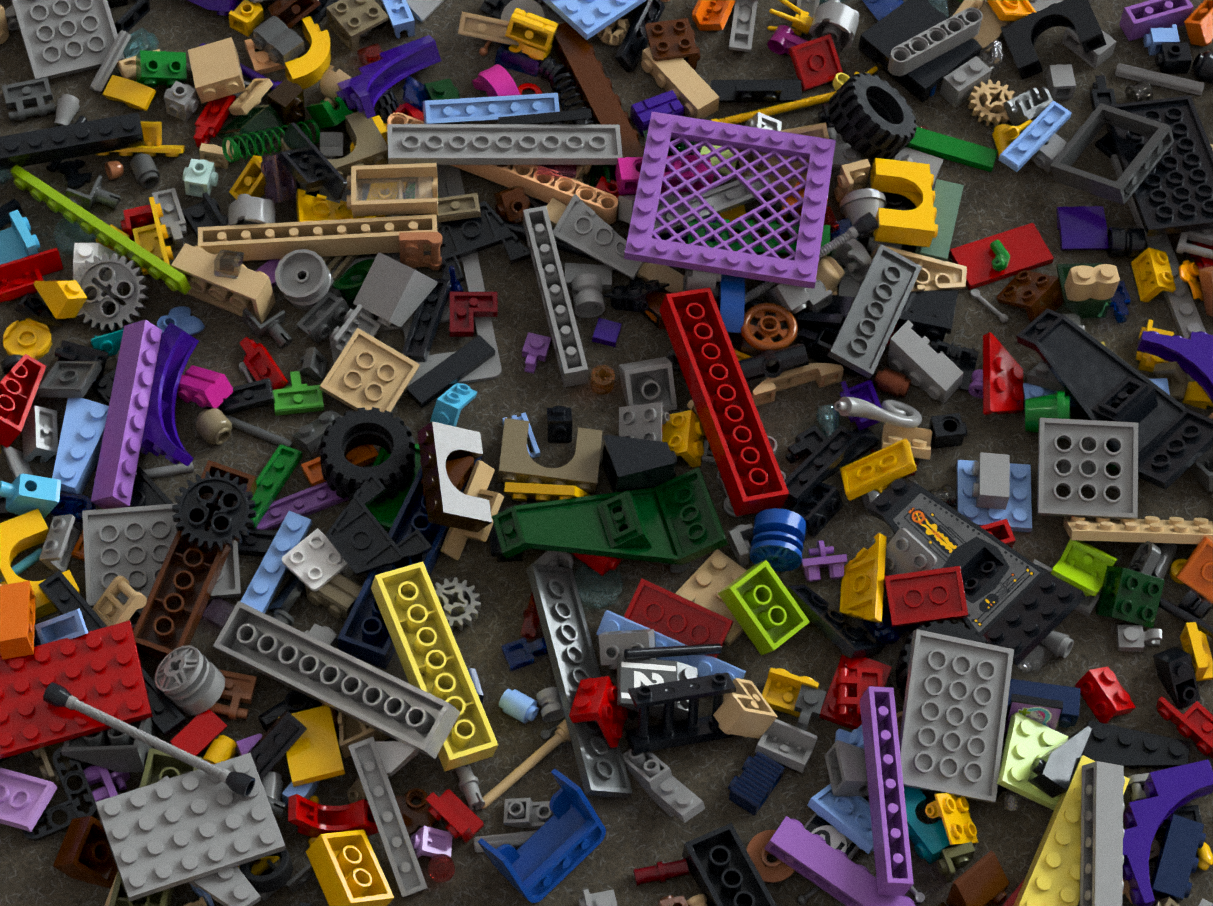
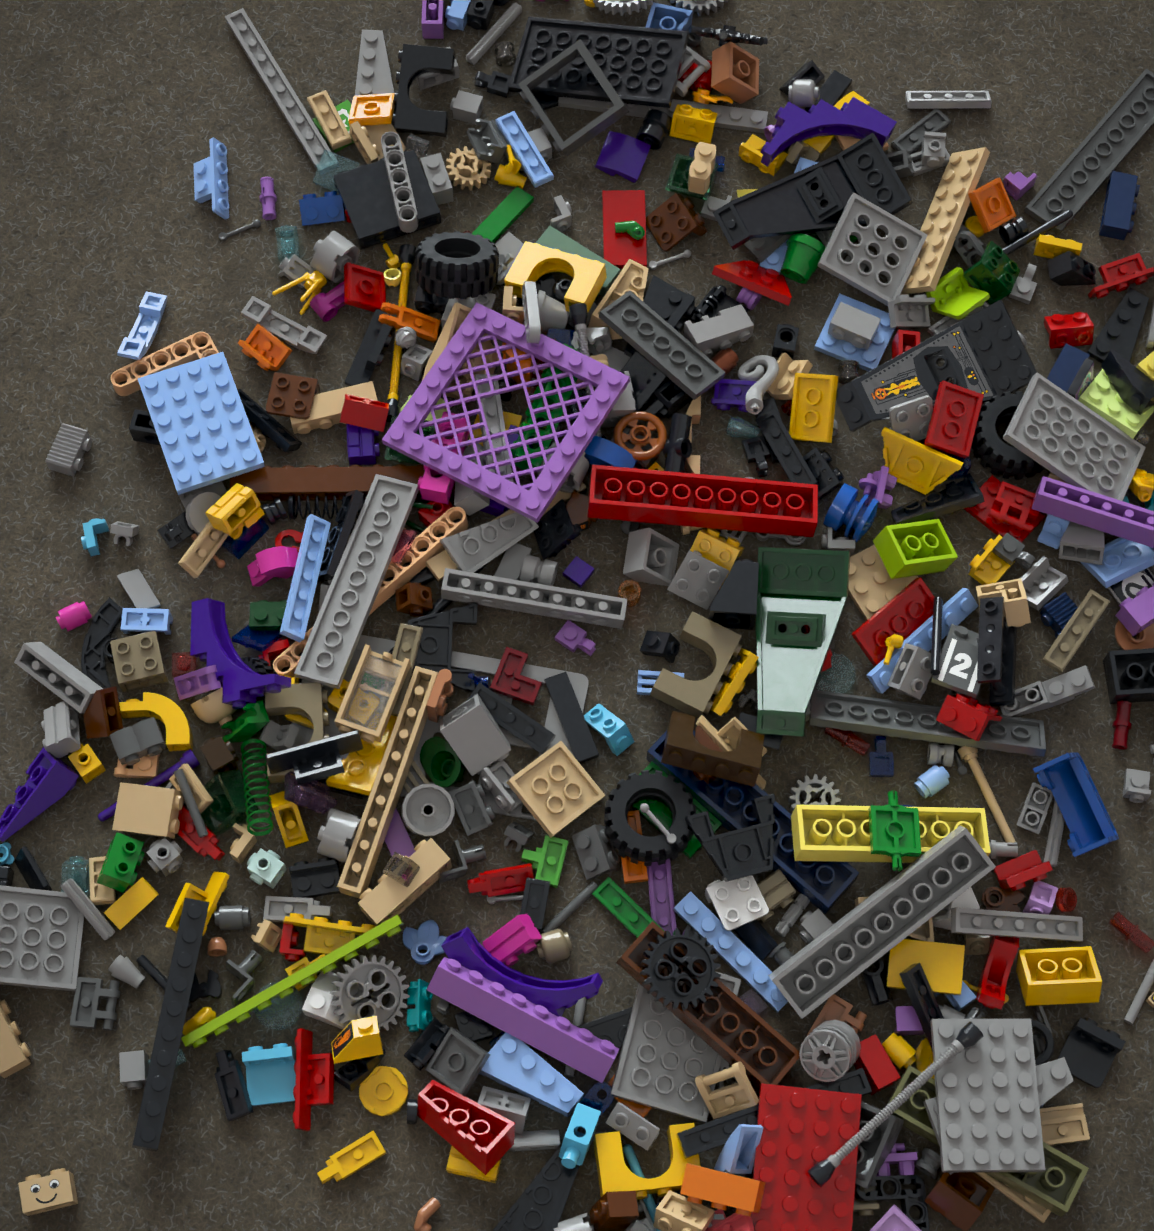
camera: 65 degrees left, 10 degrees up
none -> dark grey bar [173,769,208,838]
none -> medium lavender plate [174,665,222,700]
none -> yellow arm [182,1007,216,1035]
none -> tan tile [251,919,282,953]
none -> red hinge [340,394,389,432]
none -> orange hinge [378,302,441,343]
none -> light grey plate [395,326,417,349]
none -> light grey beam [522,281,541,344]
none -> light grey bracket [550,195,572,232]
none -> light grey hinge [640,803,677,844]
none -> light grey axle [774,894,810,937]
none -> green plate [868,791,921,871]
none -> yellow hand [883,634,903,665]
none -> light grey bracket [888,294,935,328]
none -> dark tan tile [1041,589,1110,674]

